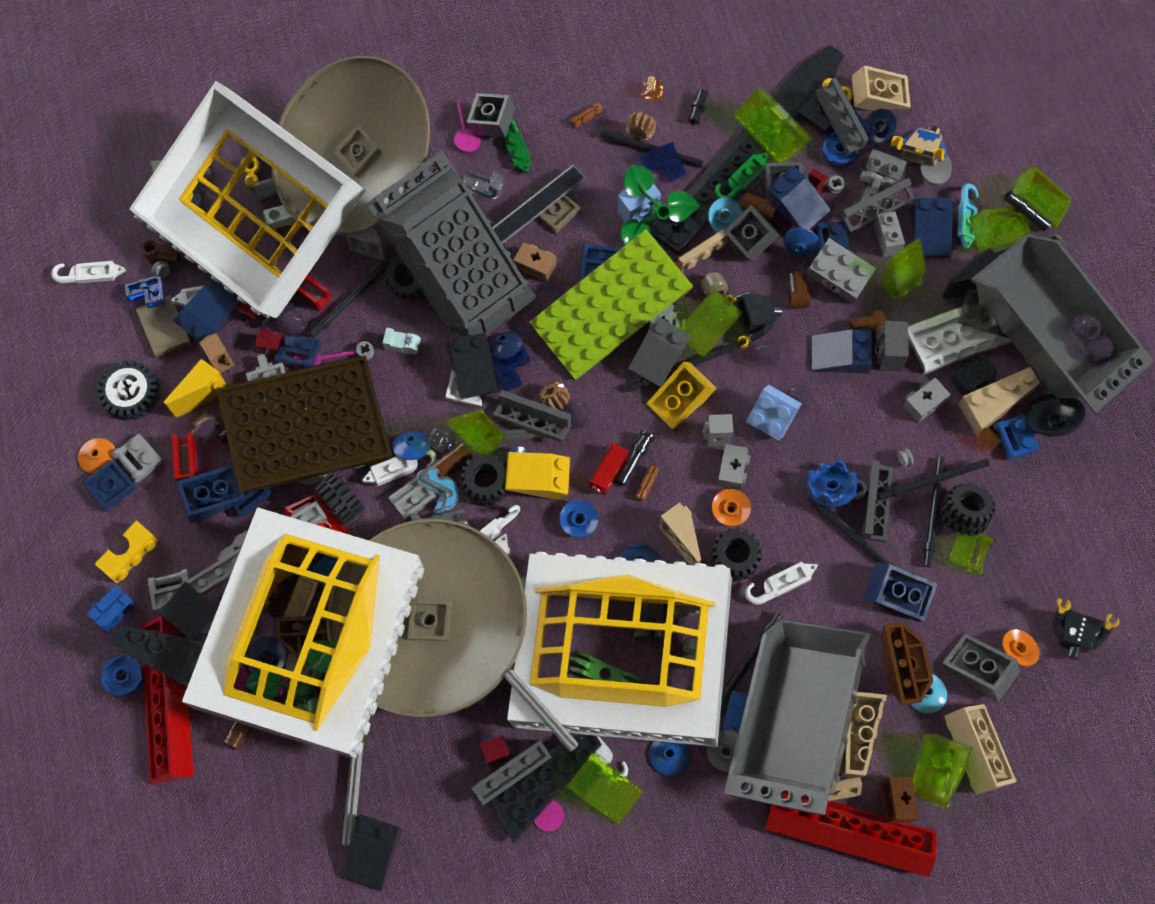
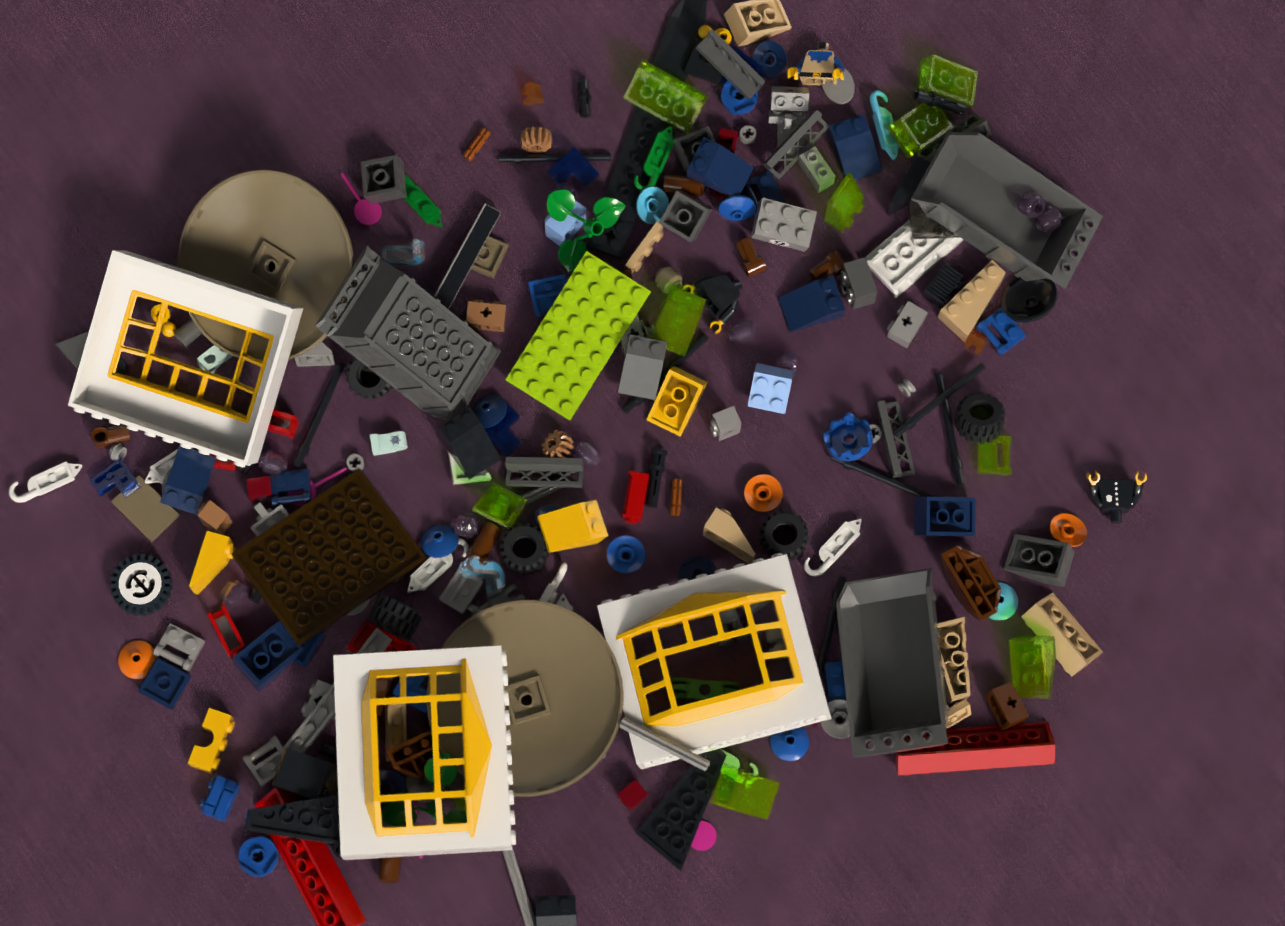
camera: 25 degrees left, 5 degrees up
dark grey fence [471,740,552,805] -> none
light grey brick [717,444,751,490] -> none

